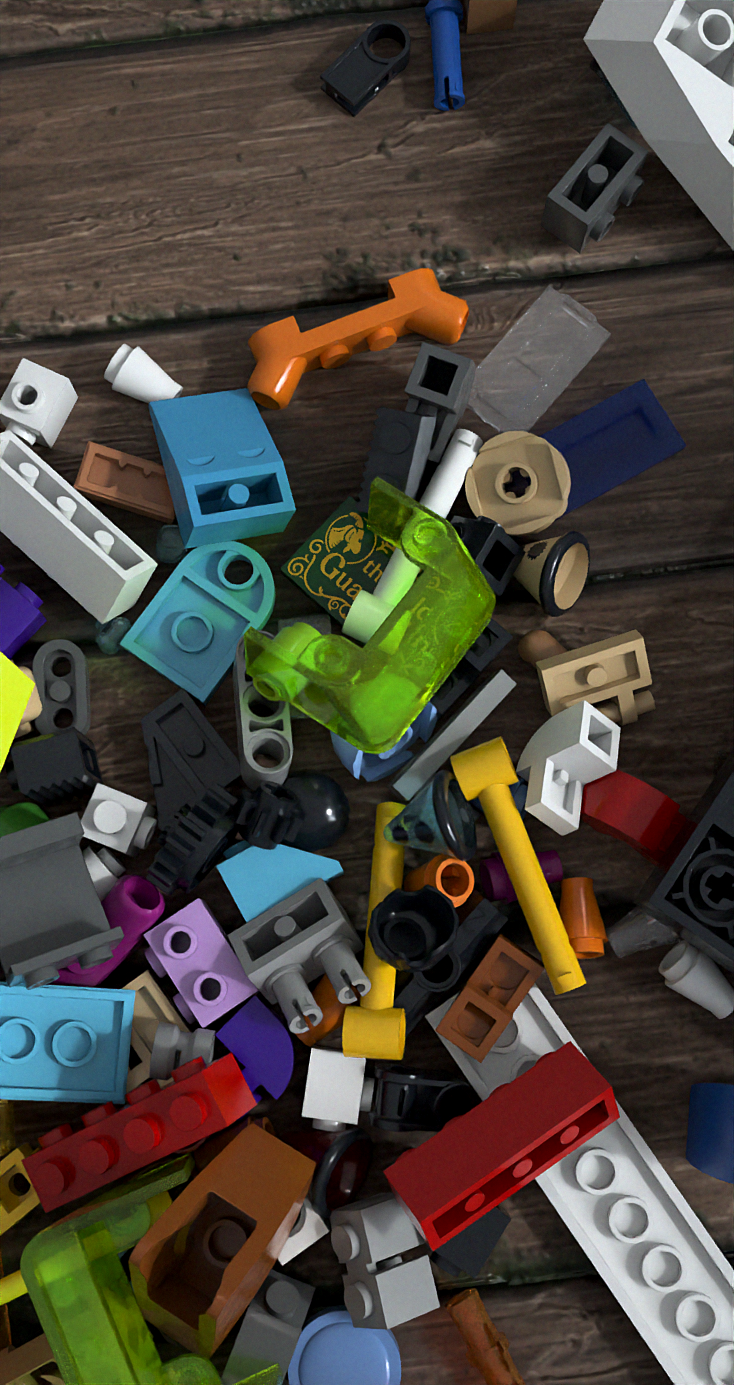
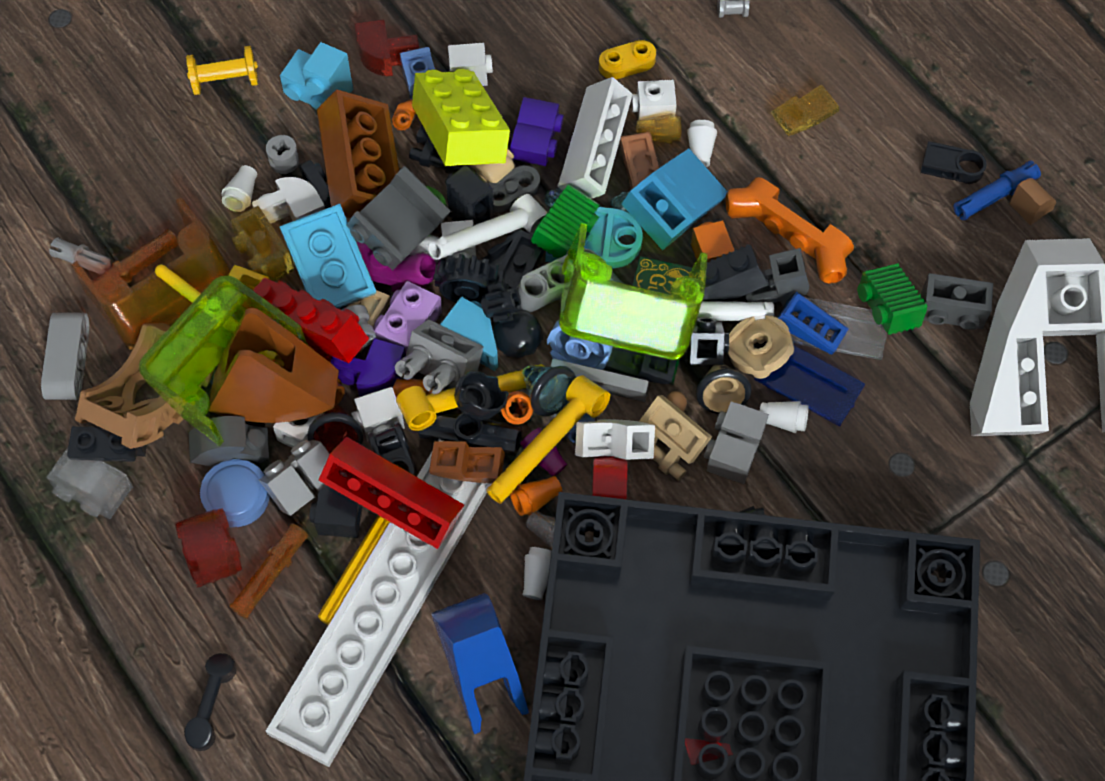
camera: 60 degrees right, 15 degrees down
none -> yellow axle [318,515,390,625]
none -> white piece [428,194,548,260]
none -> green brick [531,184,600,259]
none -> clear yellow cone [637,113,681,144]
none -> orange brick [691,220,734,265]
none -> light grey piece [704,401,769,484]
none -> white cone [760,401,809,433]
none -> clear yellow slope [771,84,839,136]
none -> blue slope [777,292,849,355]
none -> green brick [857,263,928,335]

